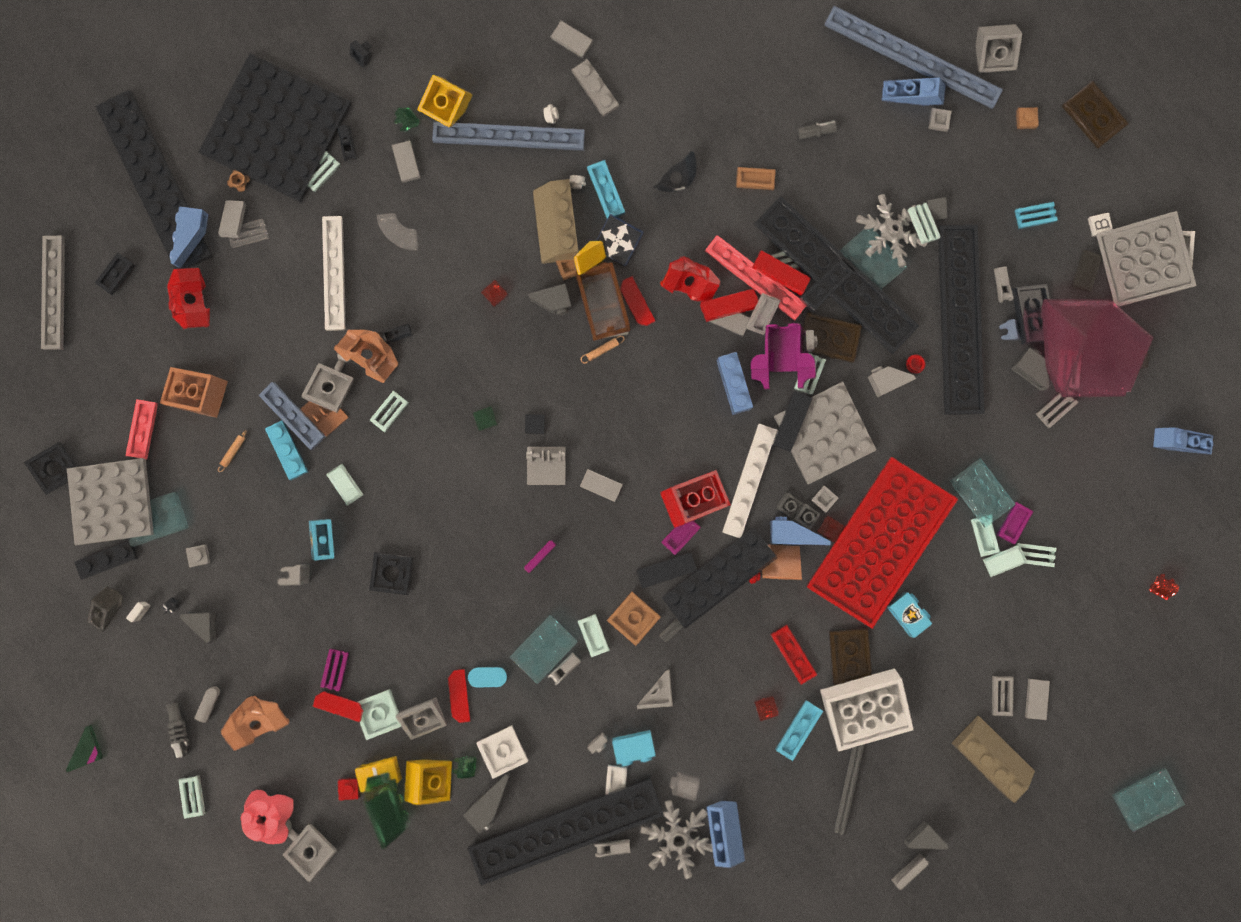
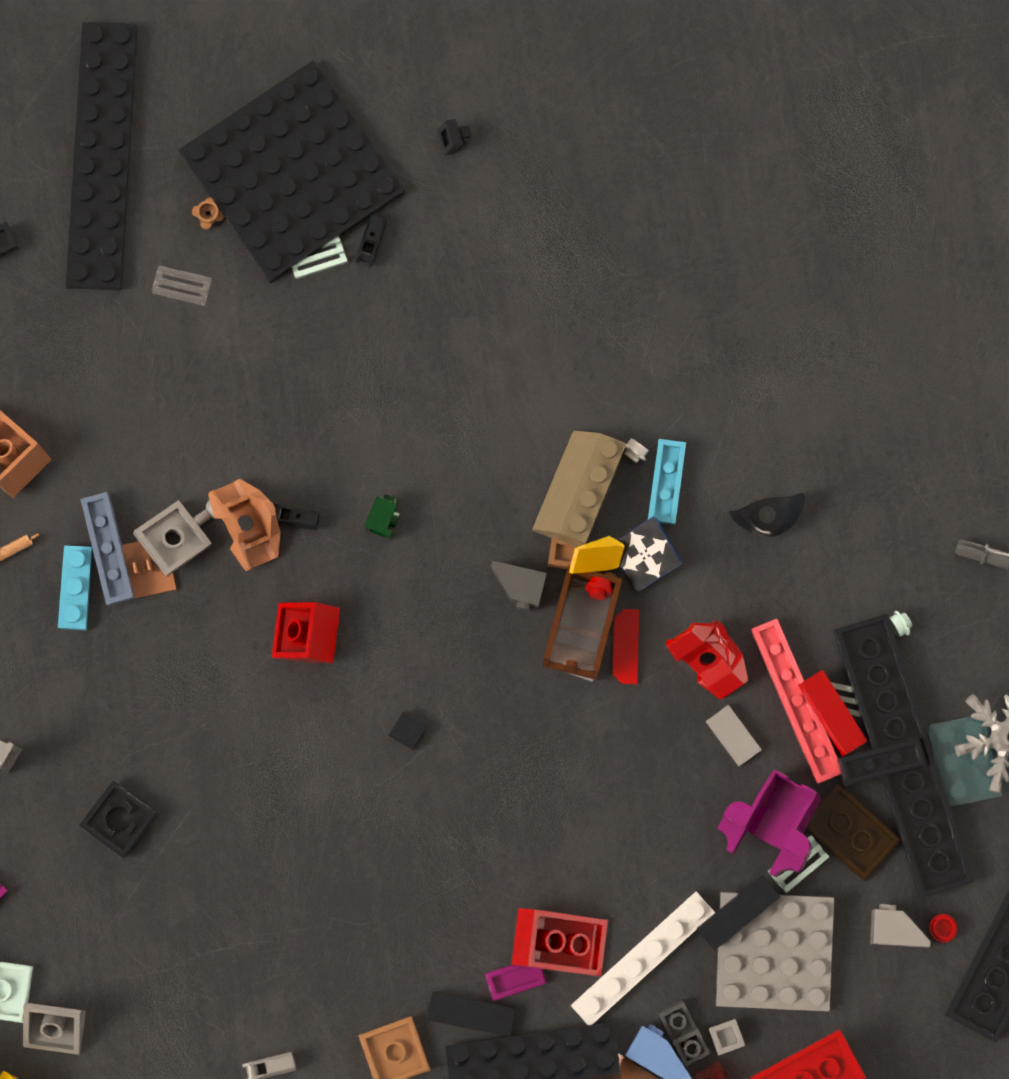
camera: 30 degrees right, 5 degrees down
red piece [167,268,210,329] -> none
medium blue slope [170,207,208,268] -> none
light grey tile [218,201,246,238] -> none
medium azure brick [309,519,334,560] -> none
white plate [322,216,346,331] -> none
light aqua tile [326,464,363,506] -> none
light aqua tile [370,390,409,432] -> none
clear tile [376,213,419,250] -> none
light grey tile [392,141,421,183] -> none
clear green tile [394,108,420,131] -> none
yellow slope [417,75,473,128] -> none
sand blue plate [433,122,585,150] -> none
red piece [448,669,470,723] -> none
medium azure tile [468,667,507,687] -> none
clear green plate [473,407,497,431] -> none
clear red tile [481,280,508,307] -> none
clear light blue plate [510,615,578,684] -> none
magenta tile [524,540,556,573] -> none
light grey hinge [526,447,566,485] -> none
white plate [544,104,559,124] -> none
light grey tile [551,21,593,58] -> none
light grey plate [572,59,619,117] -> none
light aqua tile [578,614,609,657] -> none
light grey tile [580,469,623,502] -> none
light nougat piece [581,336,624,363] -> none
red tile [700,289,758,322] -> none
medium blue brick [716,352,753,415] -> none
medium nougat tile [736,167,776,190] -> none
light grey tile [746,293,780,335] -> none
light grey plate [803,330,817,352] -> none
none -> red slope [272,602,340,663]
none -> dark green brick [364,494,401,540]
none -> red plate [585,577,613,600]
none -> light aqua plate [889,611,912,638]

